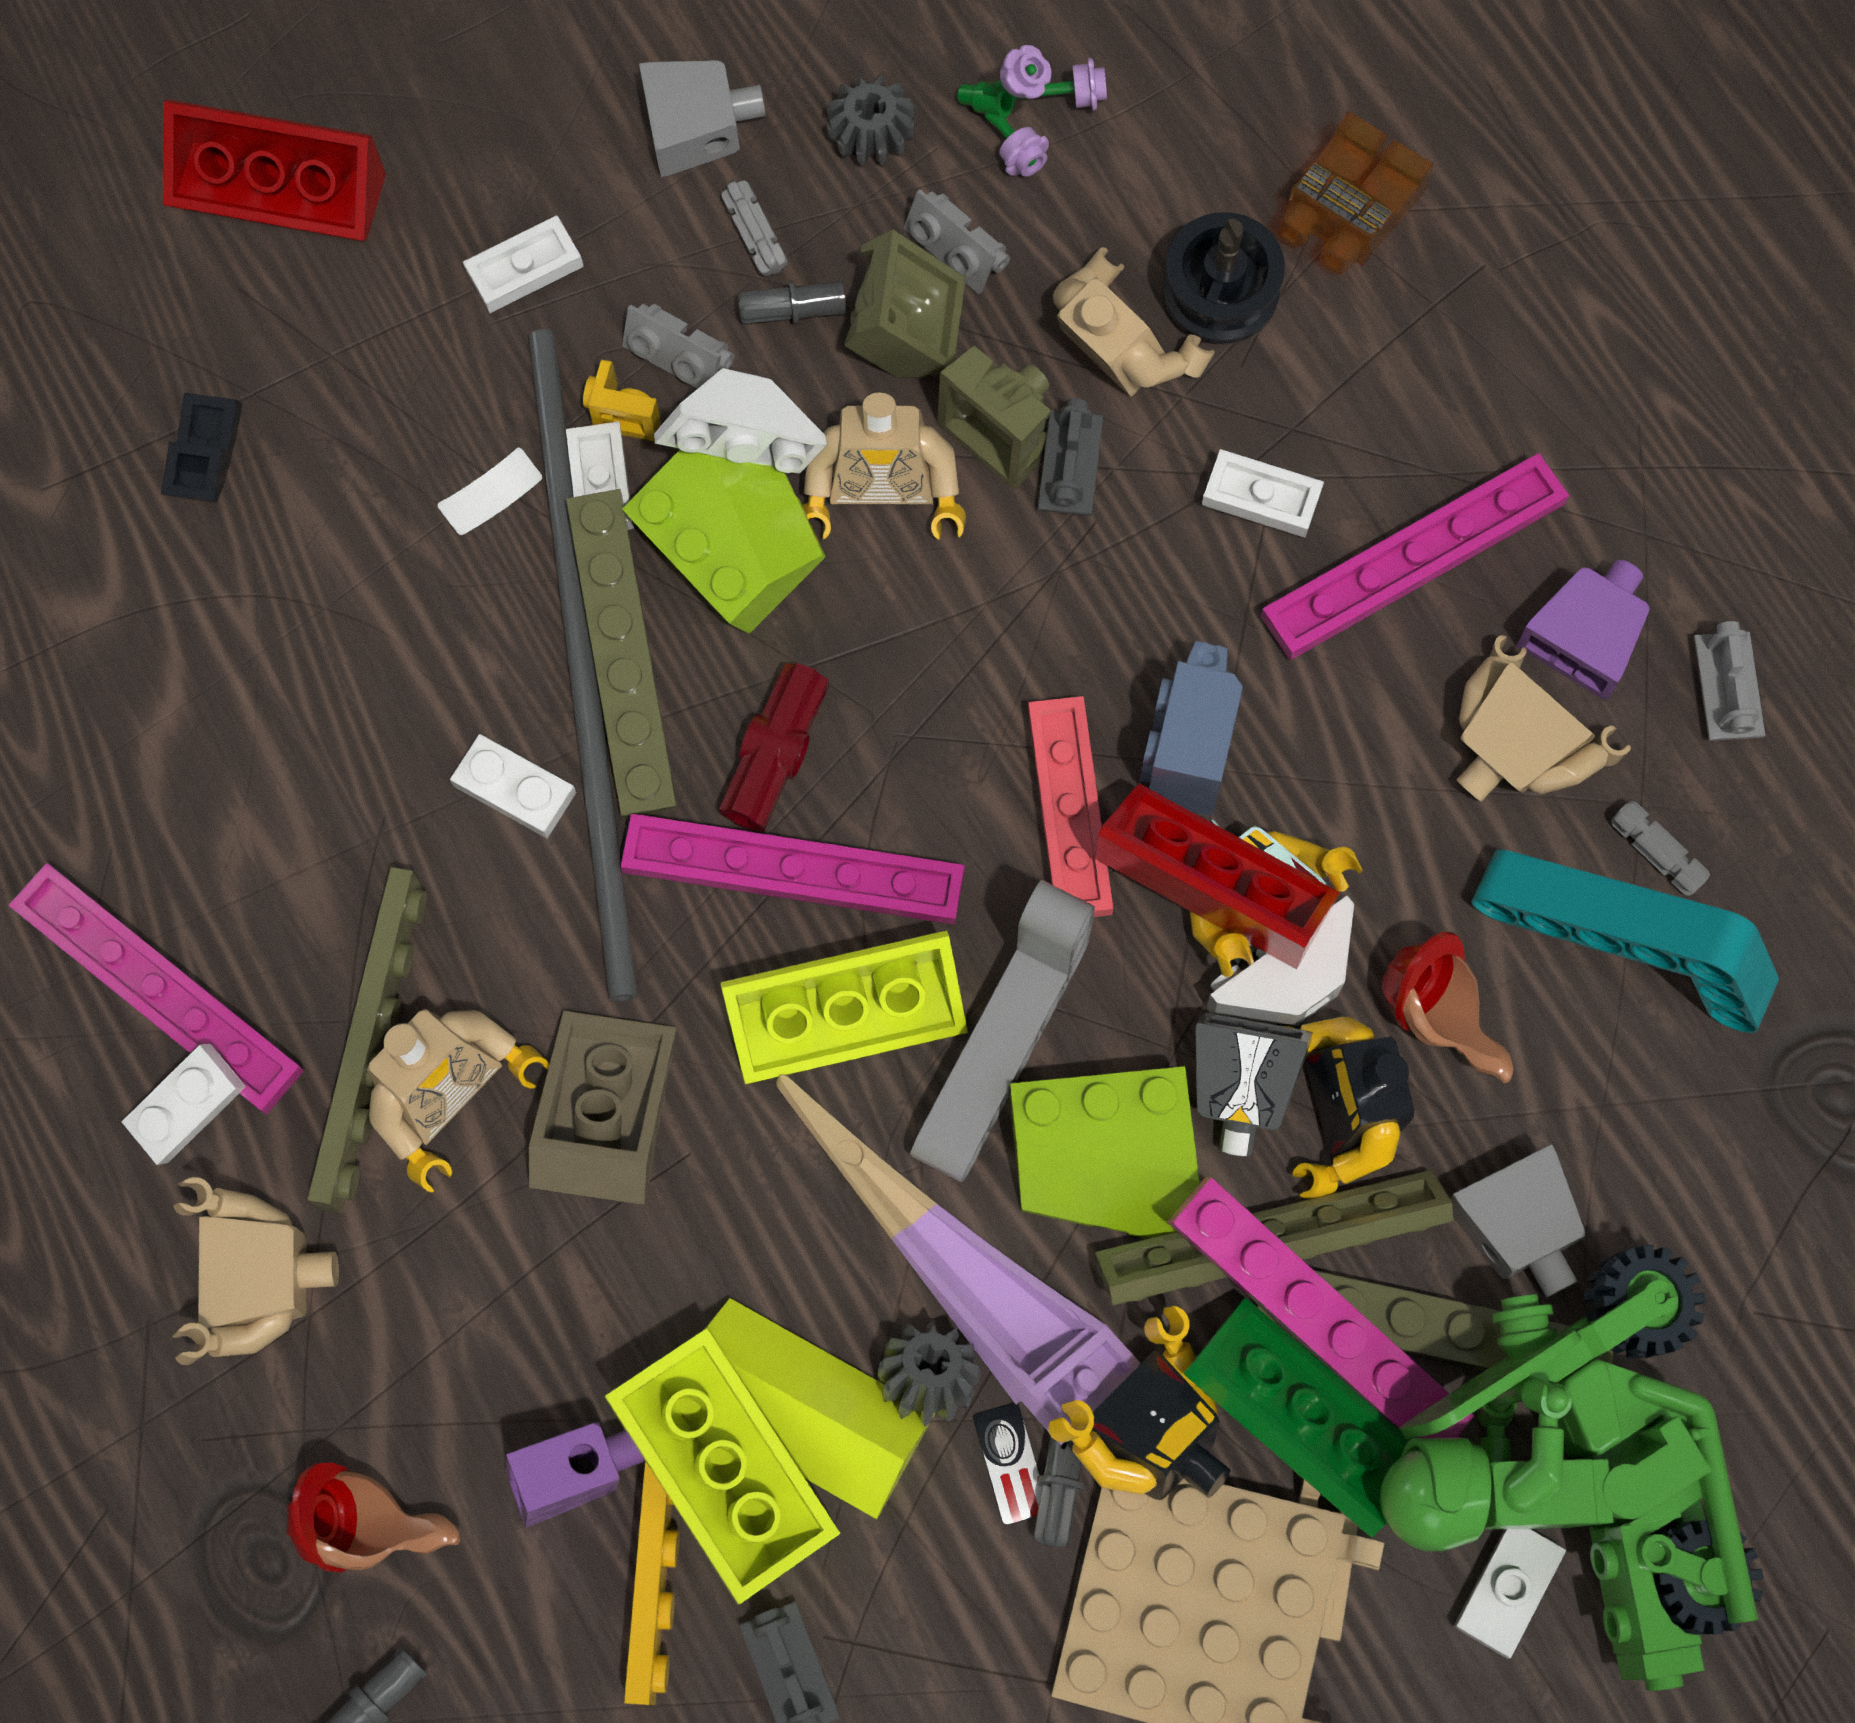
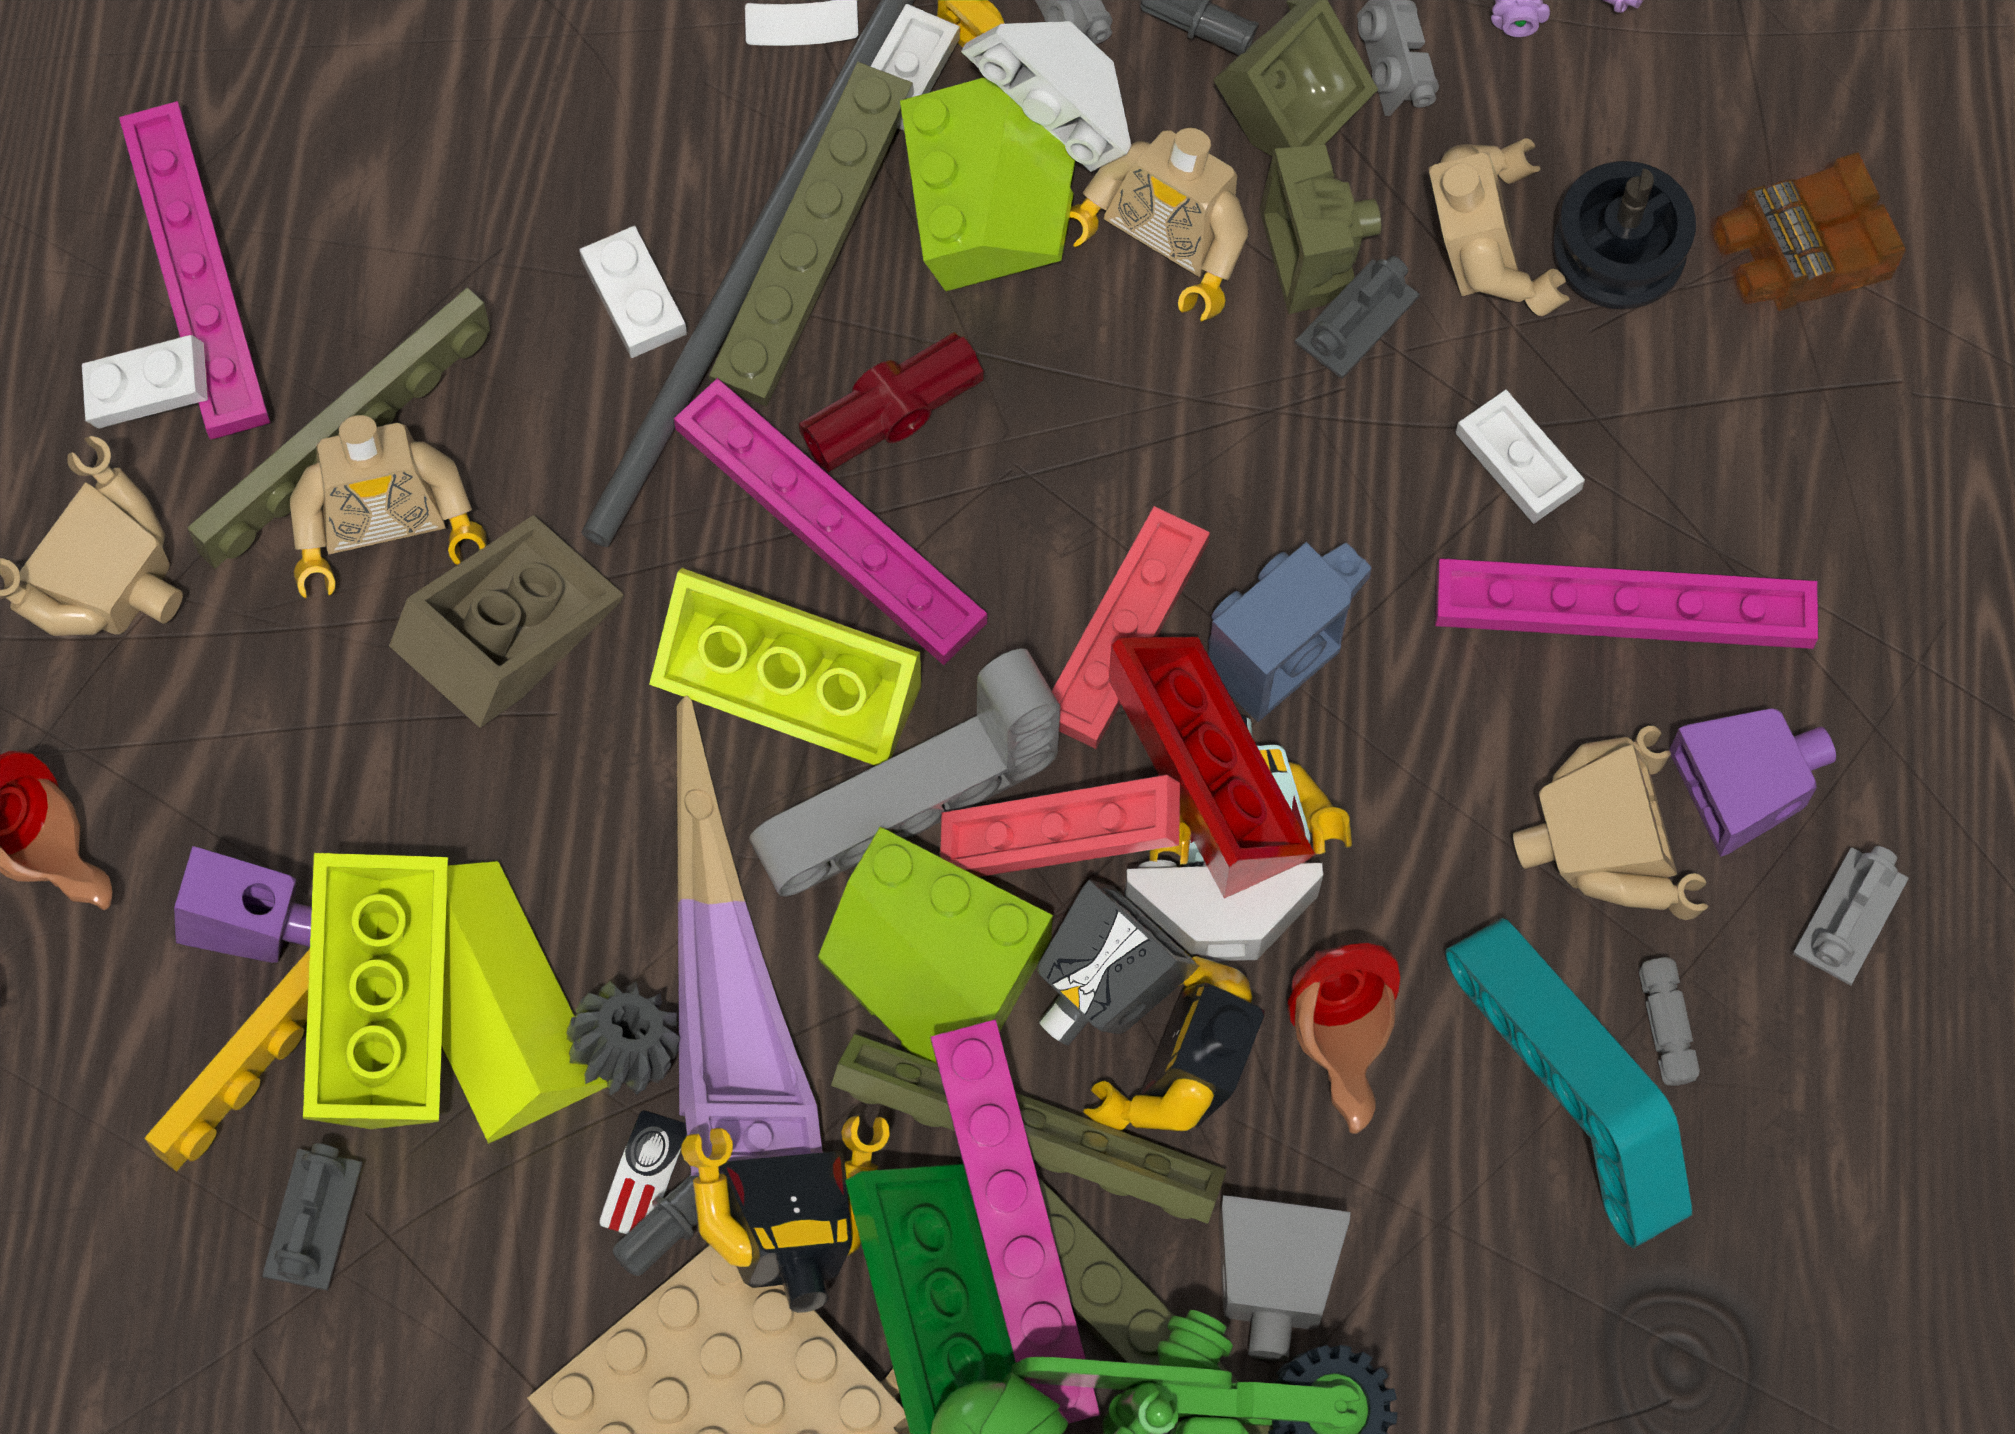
camera: 30 degrees right, 5 degrees down
none -> coral plate [940,775,1180,877]

